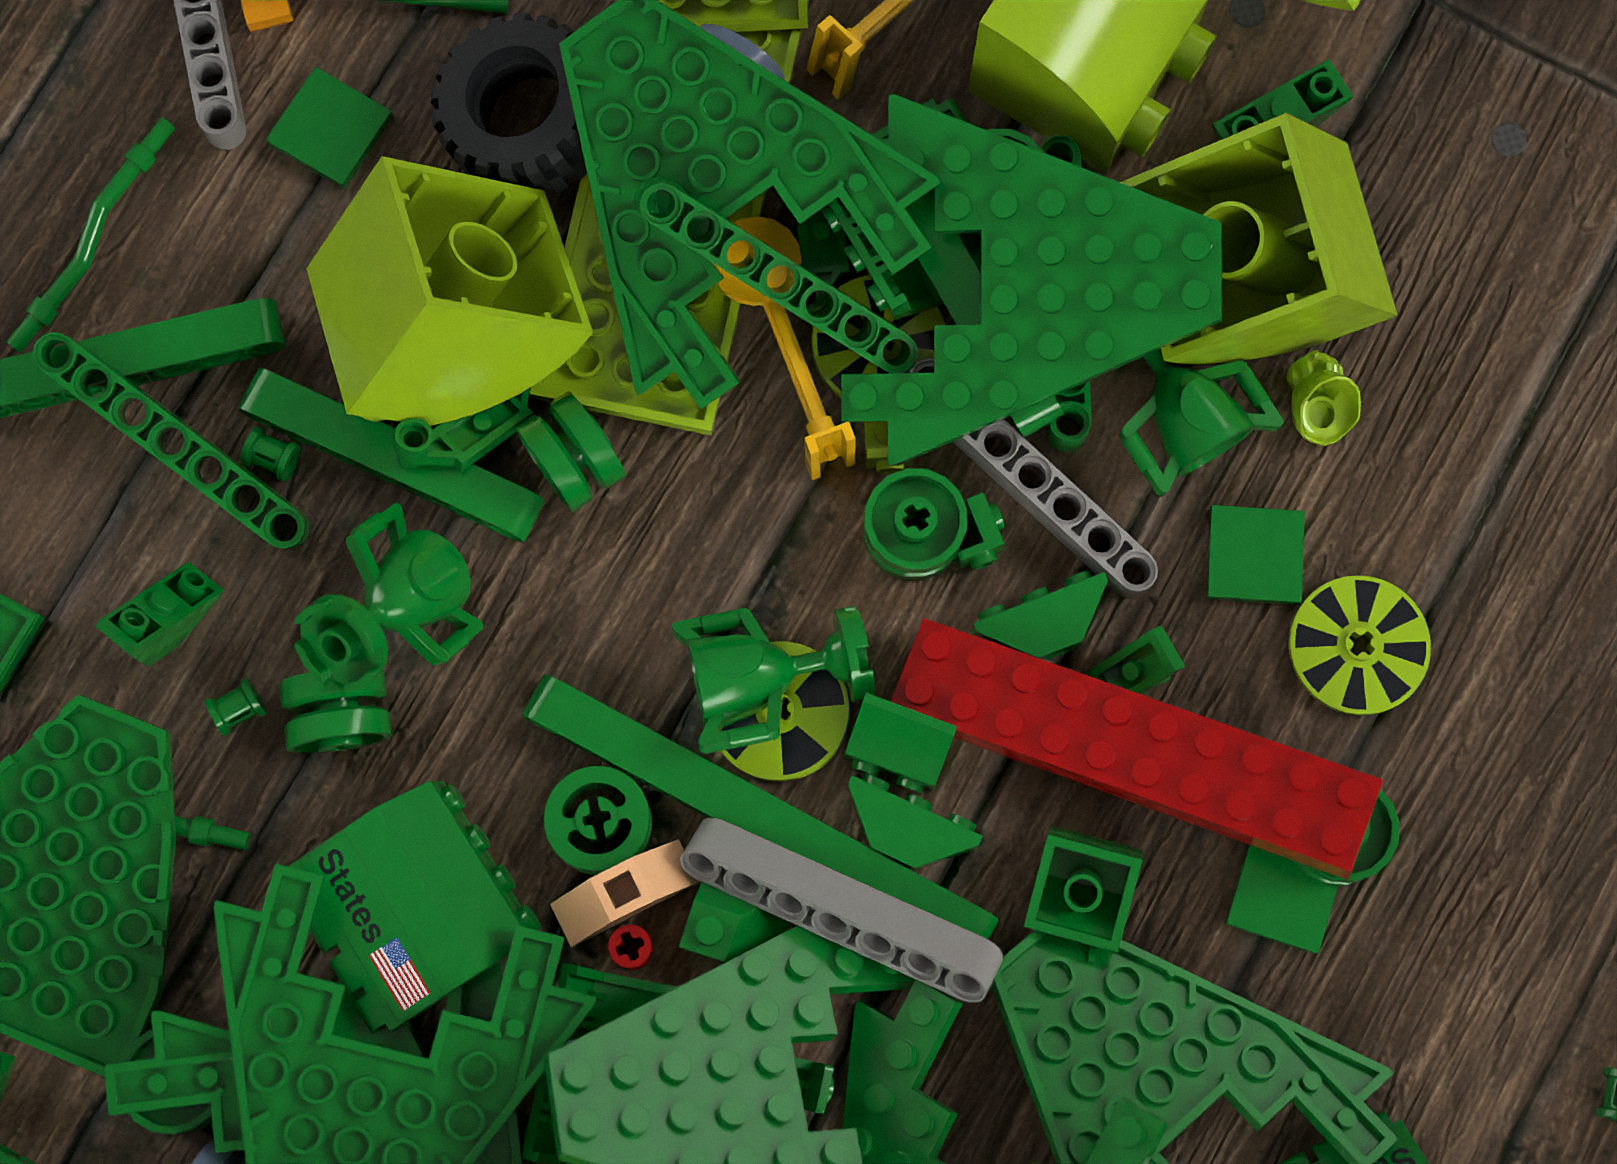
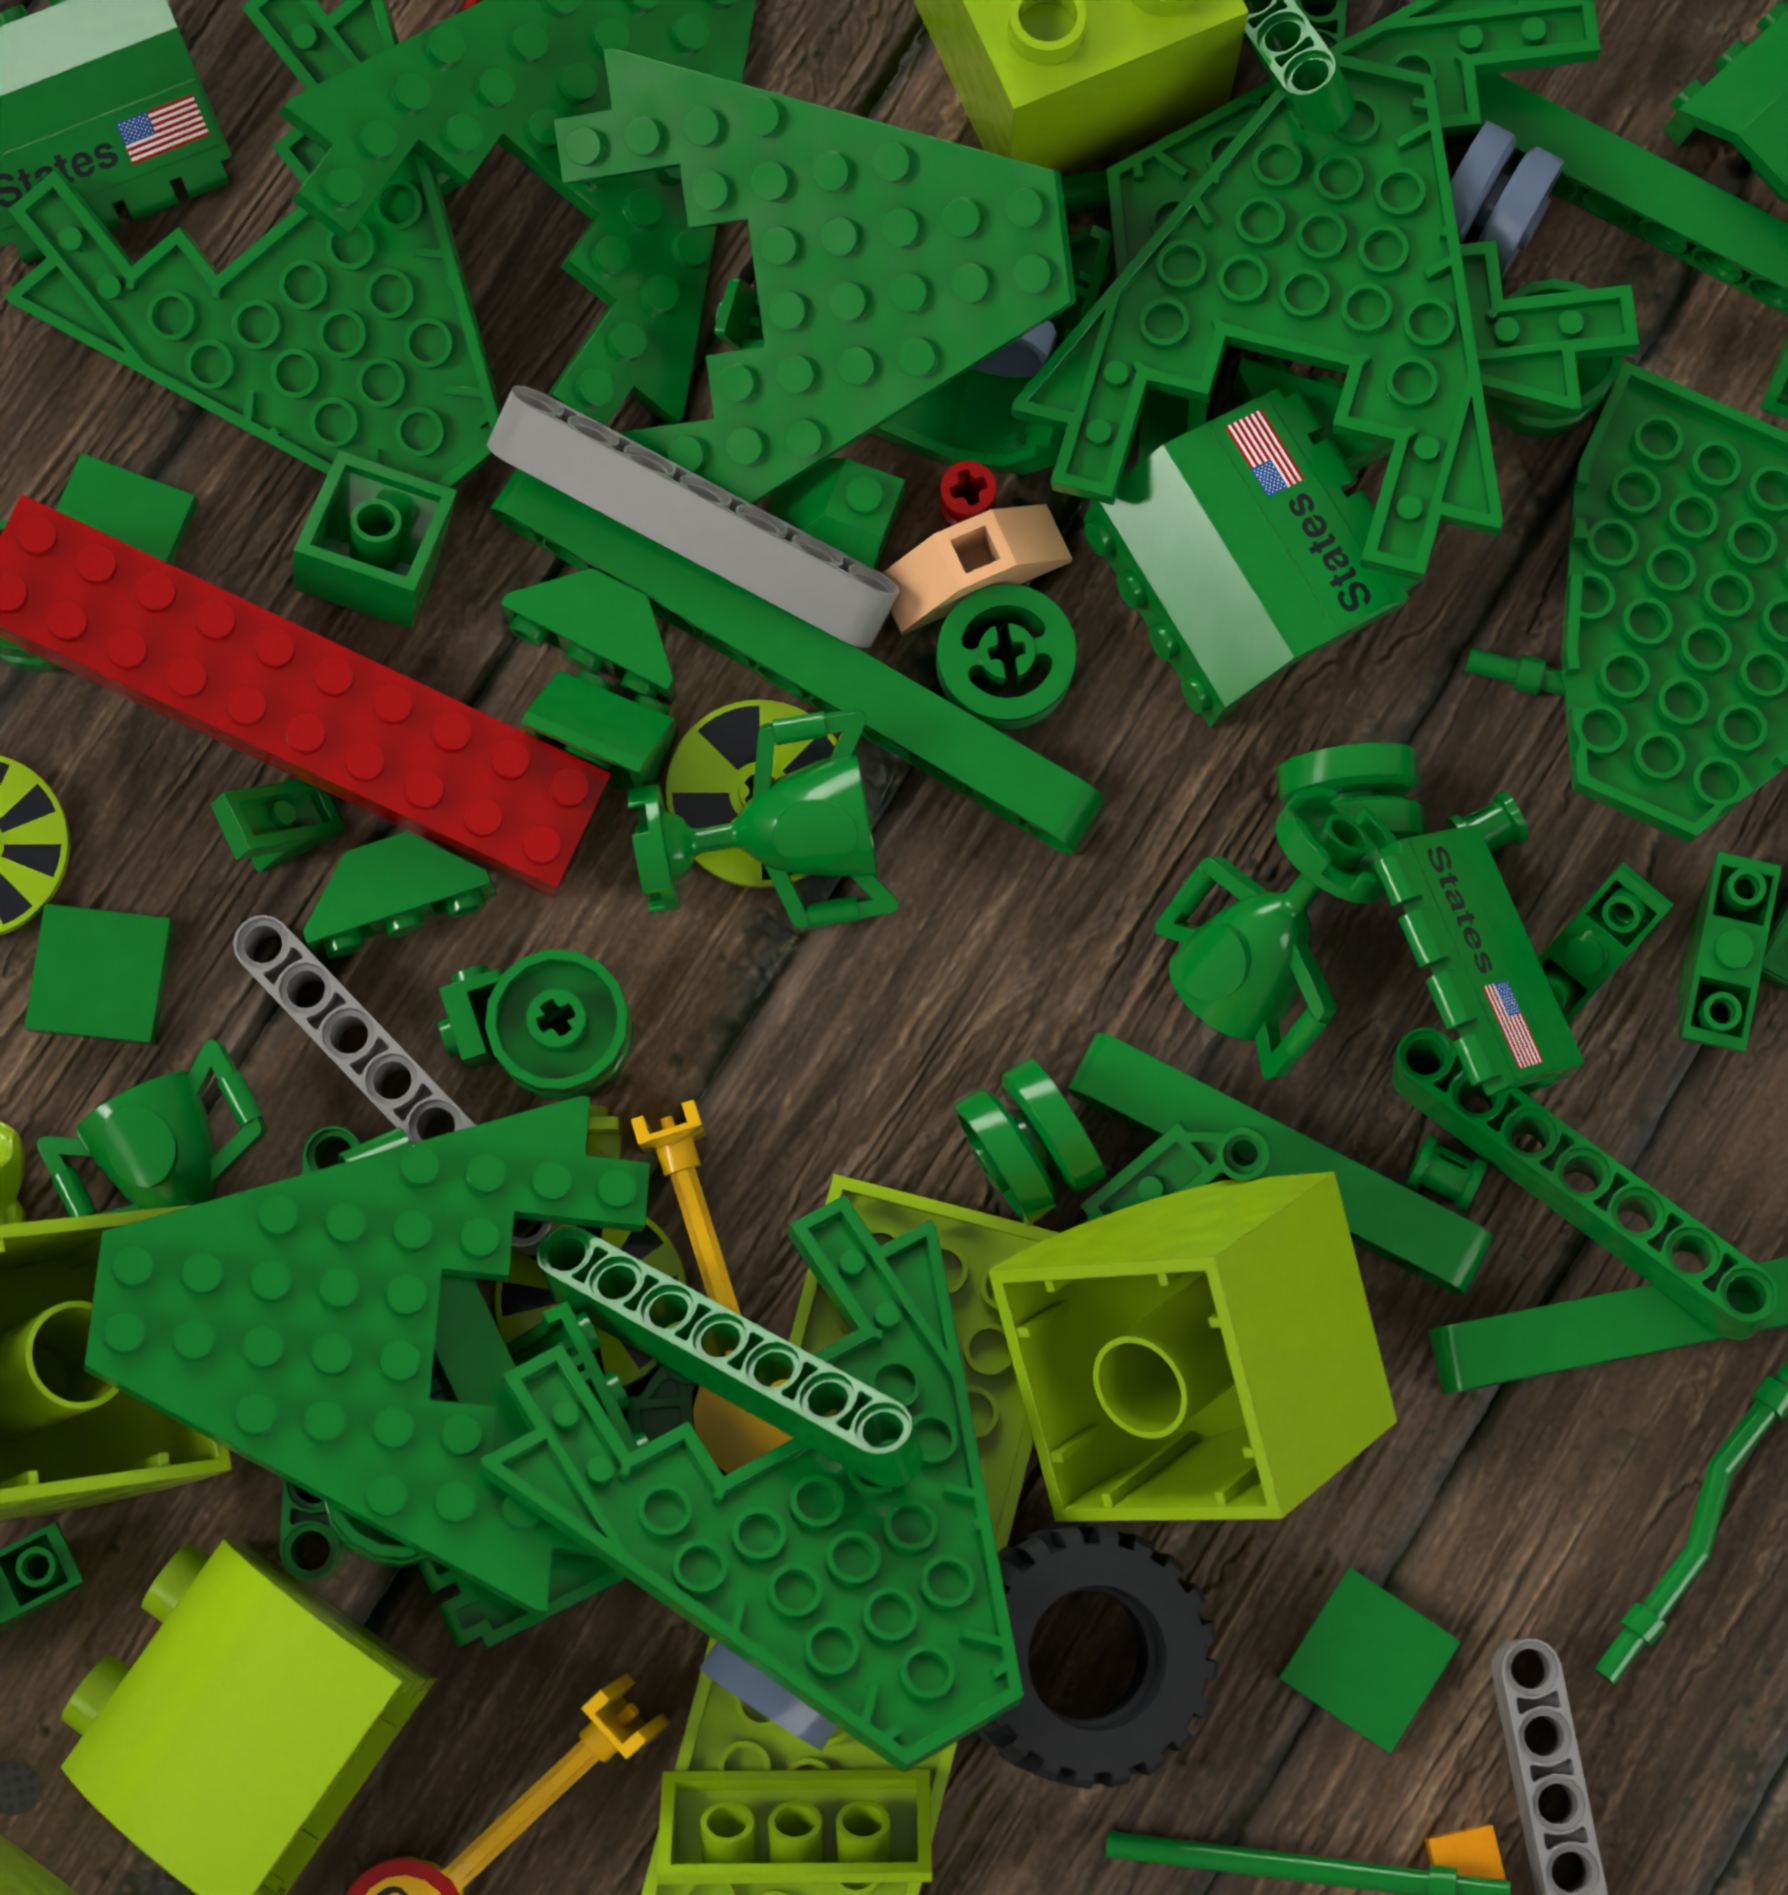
camera: 175 degrees left, 0 degrees up
none -> green hinge [1374,824,1585,1096]
none -> green slope [1678,851,1782,1054]

